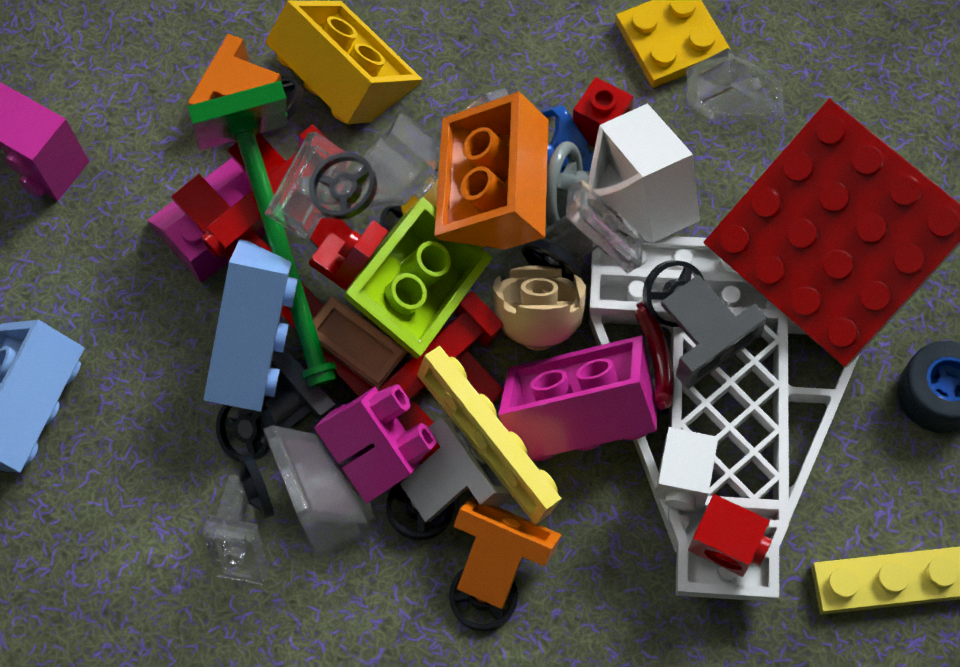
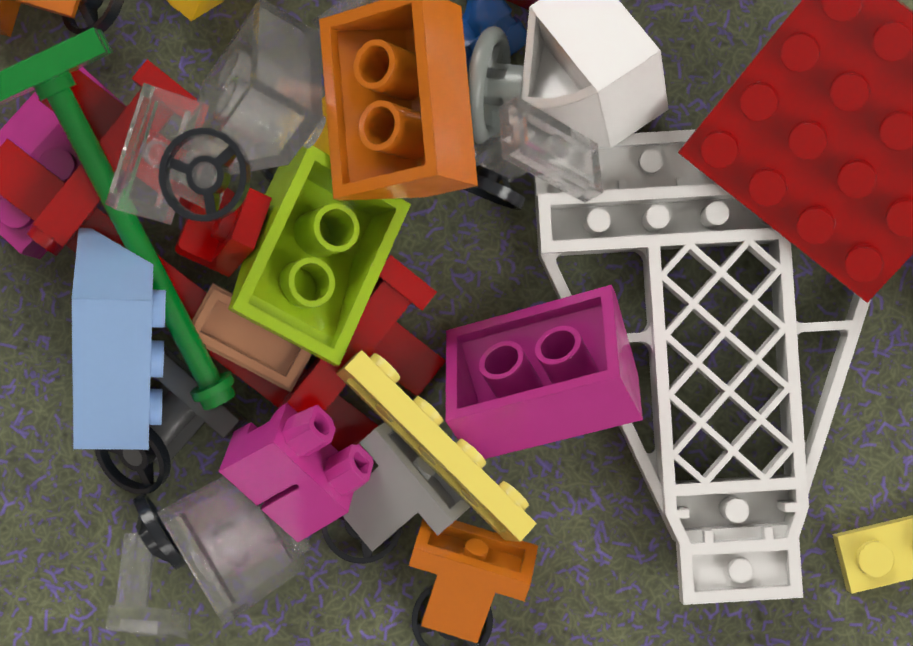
camera: 15 degrees left, 20 degrees up
tan cylinder [492,265,586,351] -> none
dark red piece [635,301,674,410] -> none
dark grey piece [642,260,768,389] -> none
white brick [654,427,718,510] -> none
red brick [688,494,772,577] -> none

